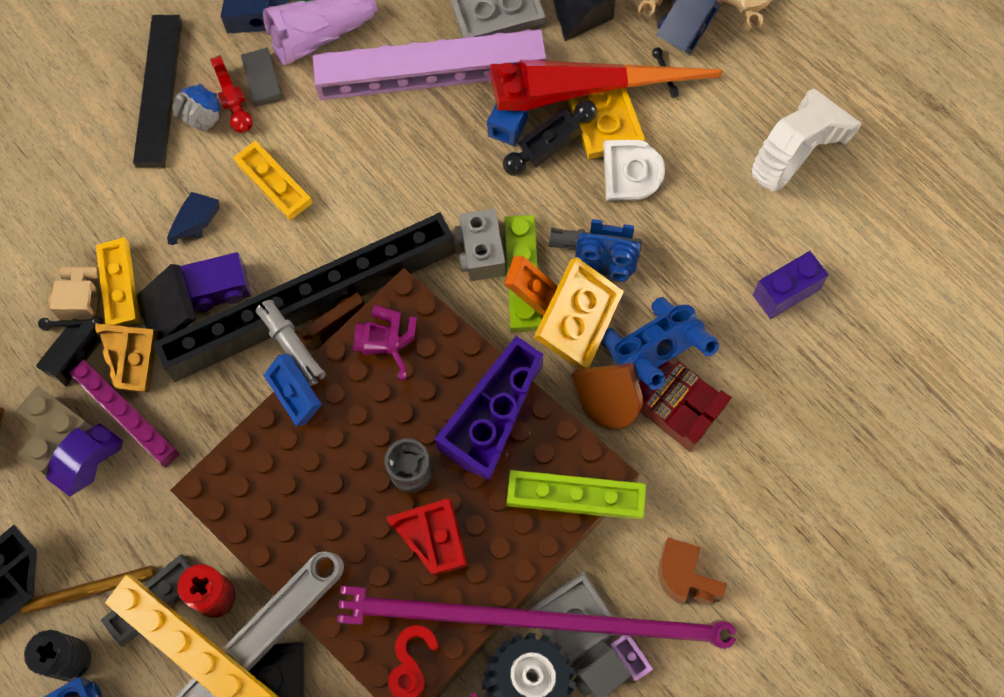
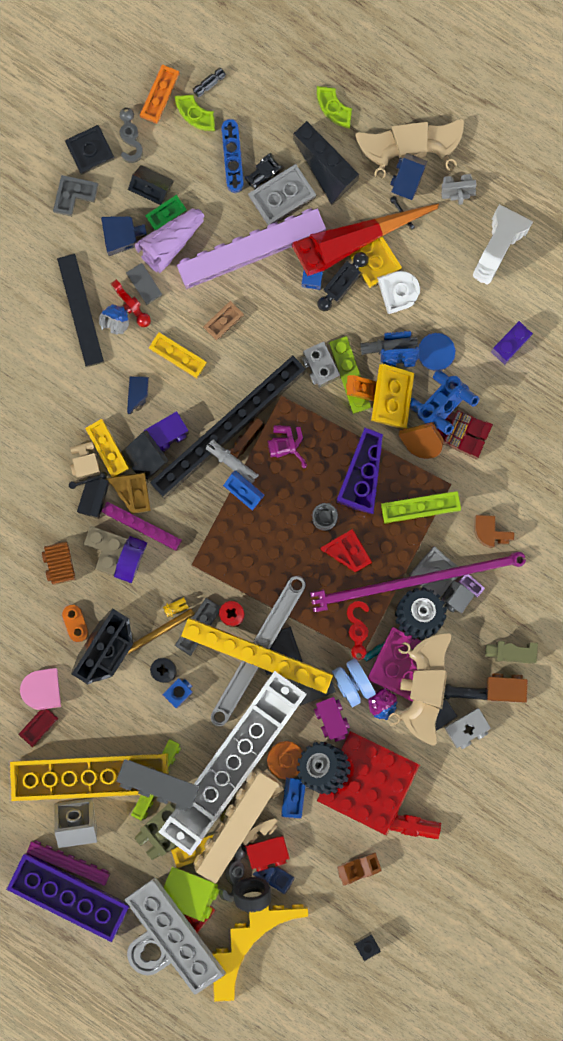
camera: 15 degrees left, 15 degrees up
none -> yellow pin [163,597,189,617]
none -> medium nougat plate [203,301,244,342]
none -> blue tile [418,333,456,371]
none -> light grey hips [441,174,476,205]

